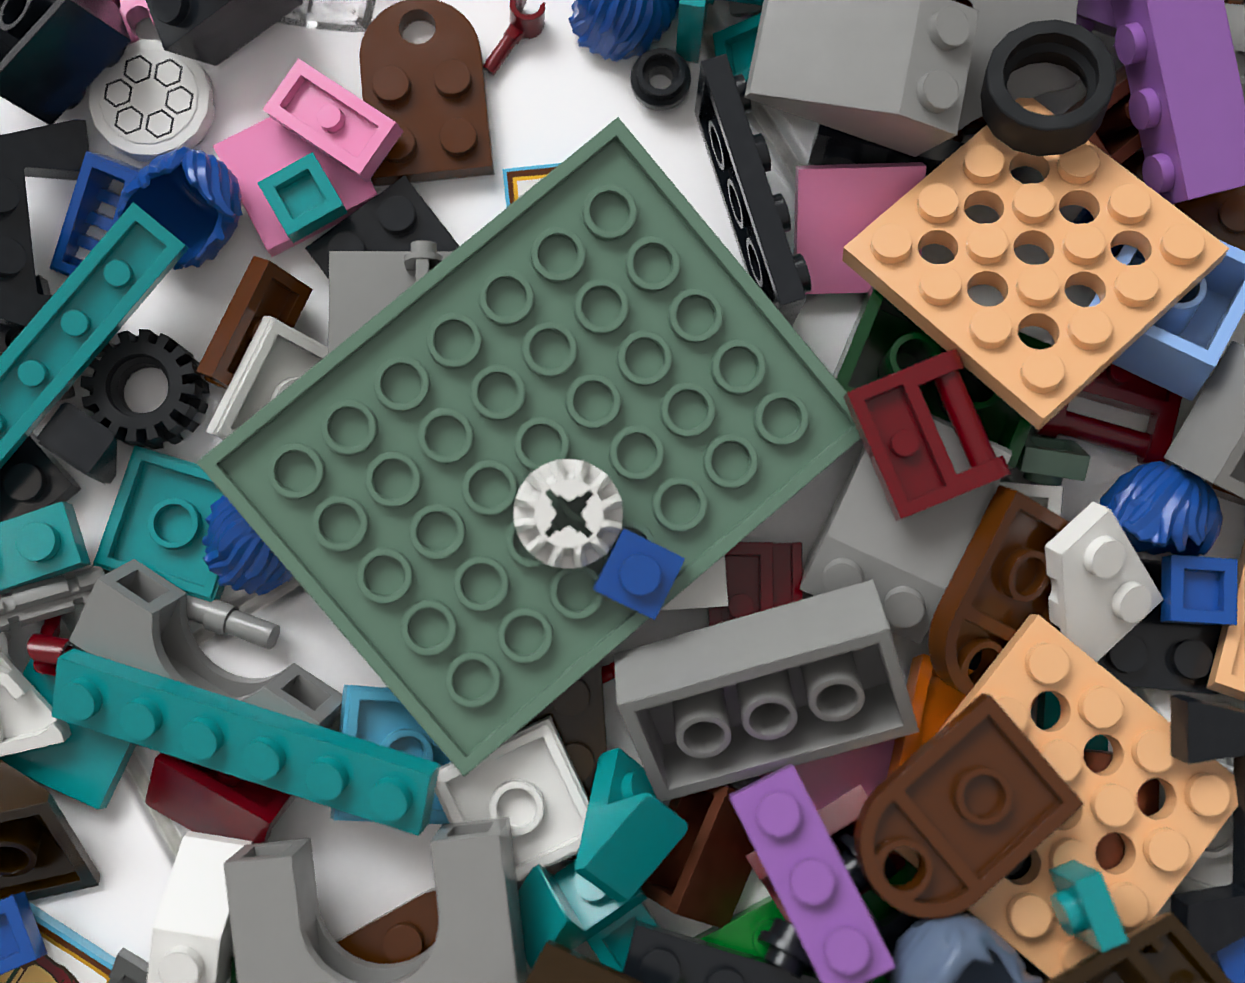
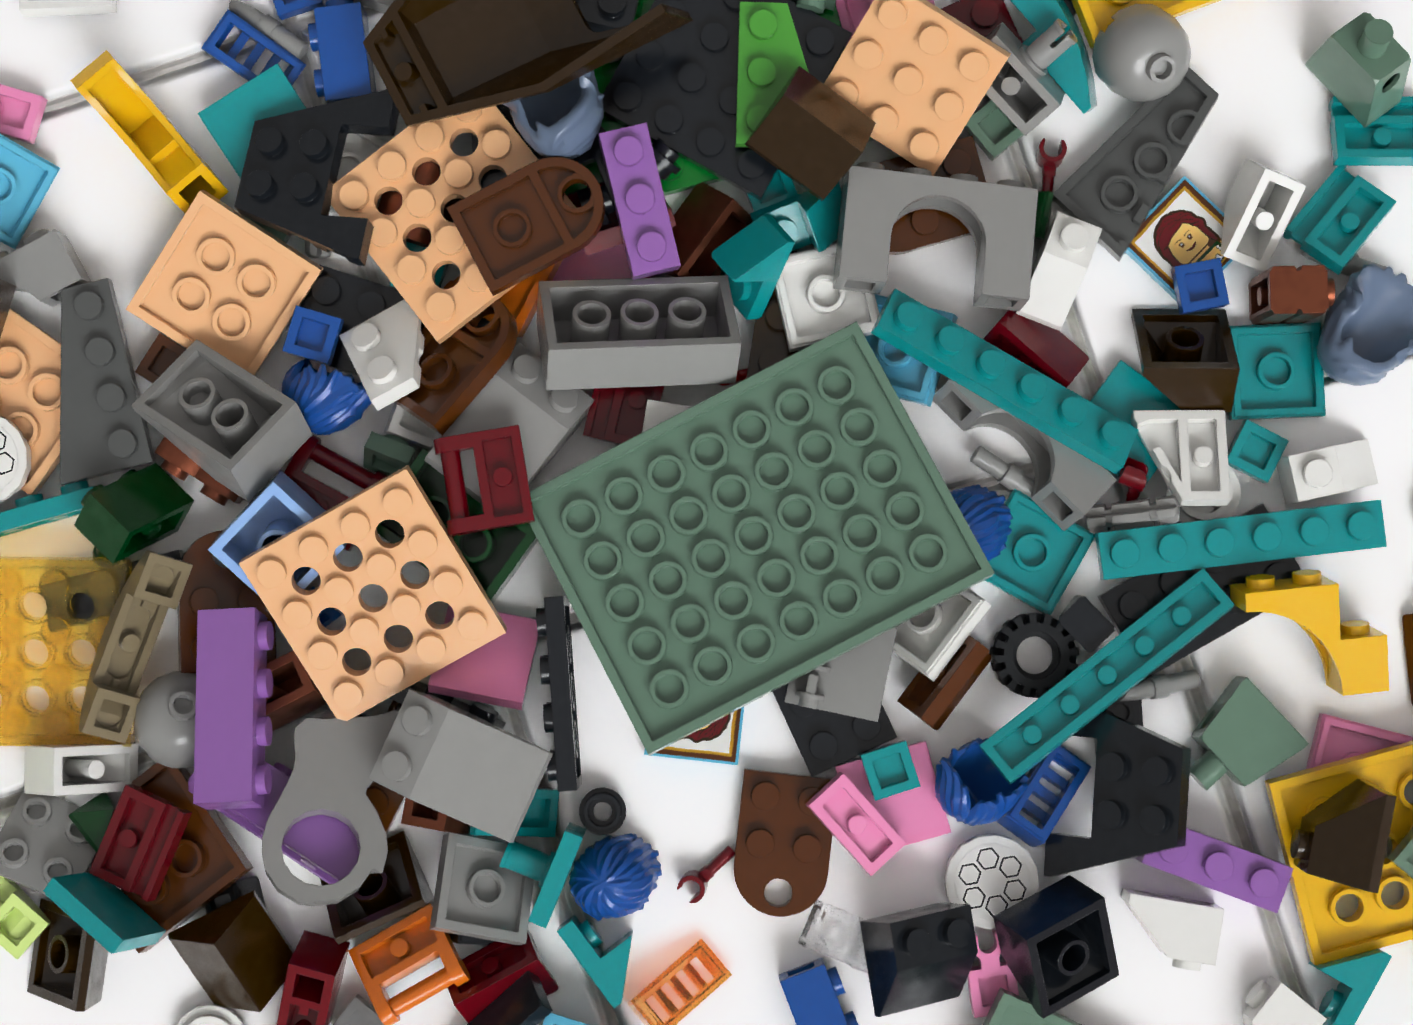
camera: 165 degrees left, 5 degrees up
white gear [513,459,623,568] -> none
blue plate [592,528,685,620] -> none
black tyre [980,19,1117,156] -> none
teal plate [1049,859,1129,952] -> none

